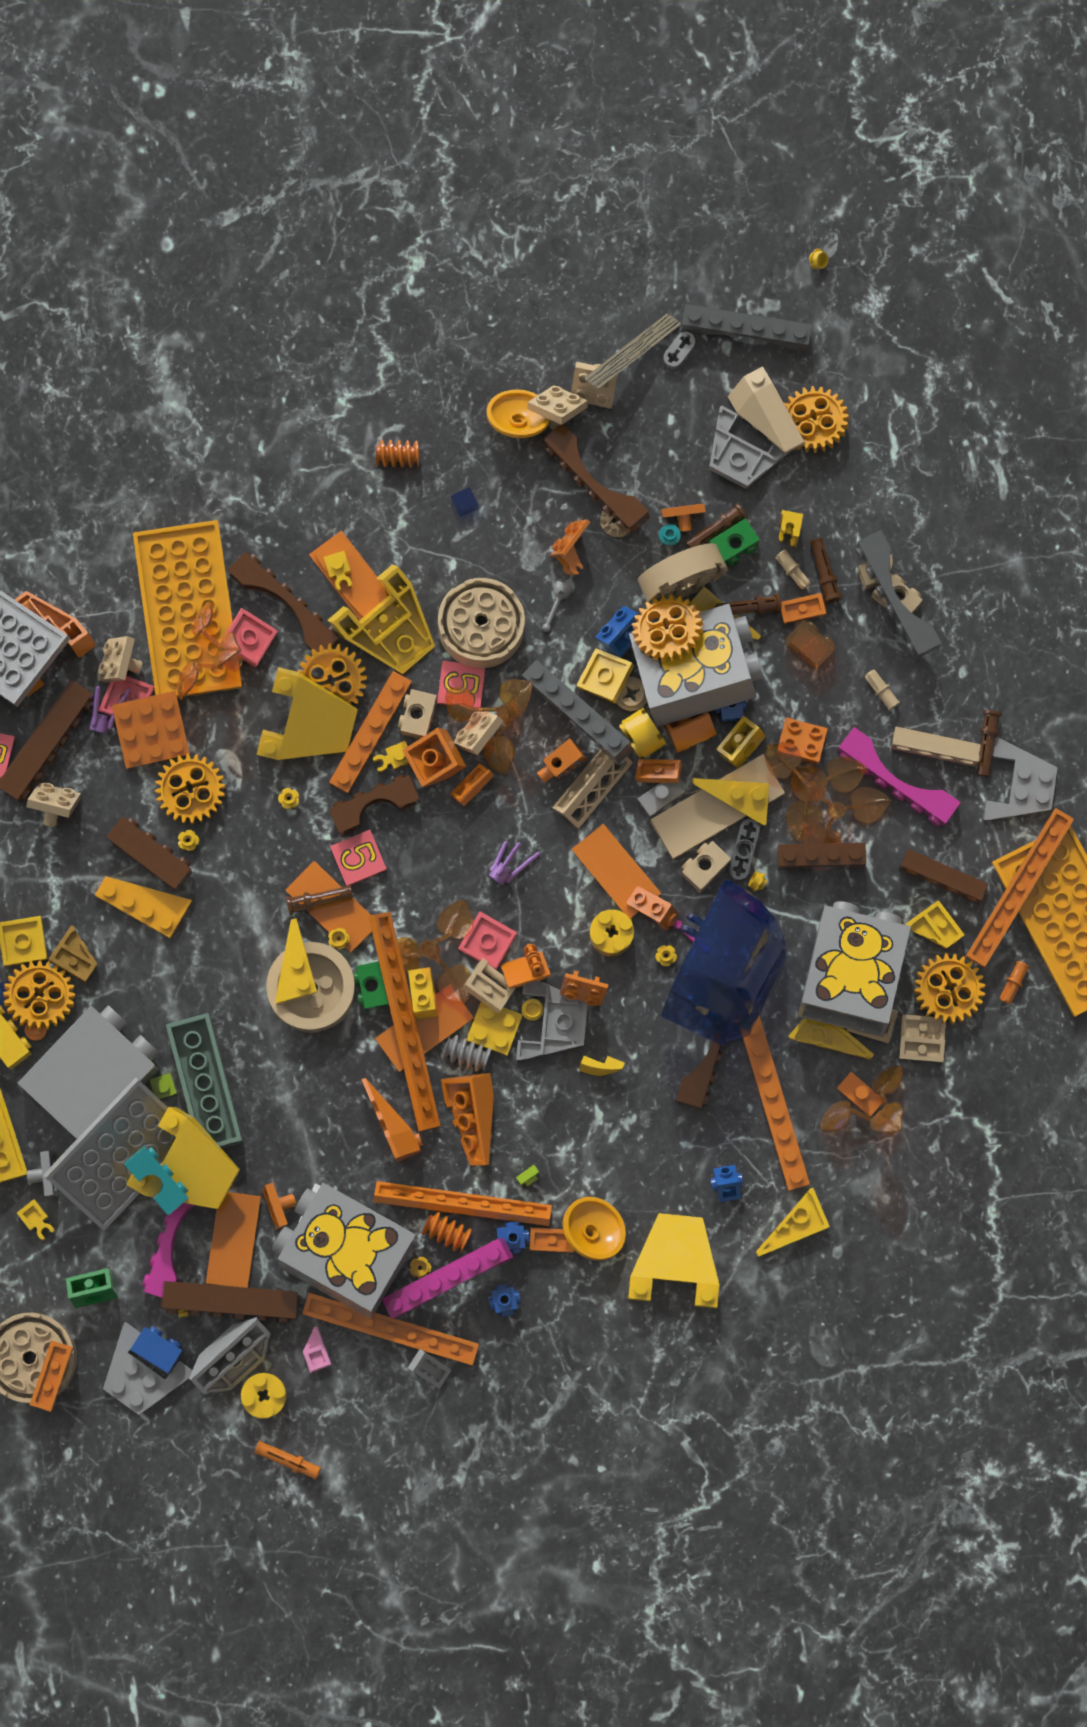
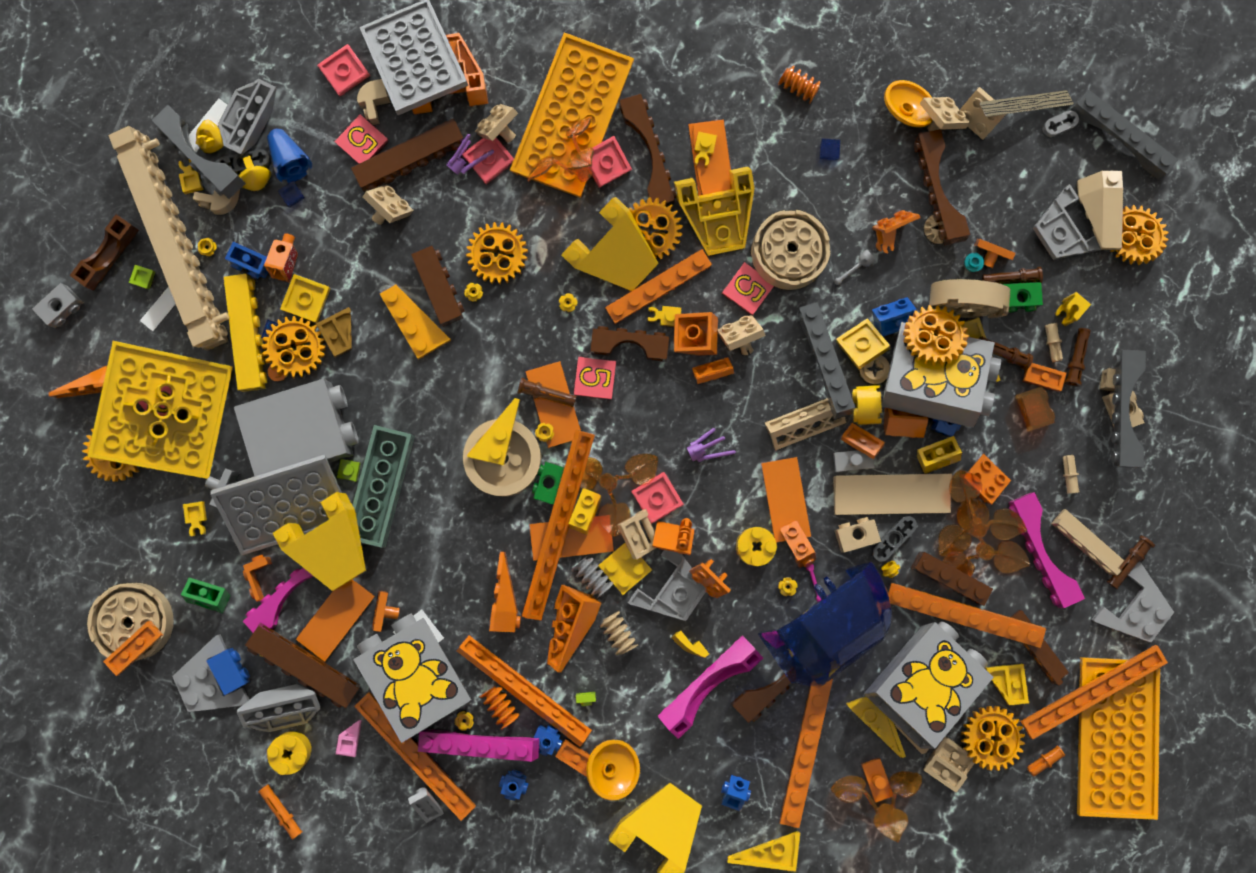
camera: 25 degrees right, 5 degrees up
orange plate [112,691,190,769] -> none
teal arch [124,1146,189,1215] -> none
tan brick [398,689,437,739] -> none
clear orange plant [445,679,532,774] -> none
yellow plate [522,999,544,1021] -> none
orange torso [537,739,588,783] -> none
yellow wing [692,778,769,825] -> none
yellow plate [809,248,828,269] -> none
none -> orange bracket [243,555,272,602]
none -> tan piece [600,611,638,655]
none -> dark pink arch [658,636,763,739]
none -> orange plate [886,583,1046,648]

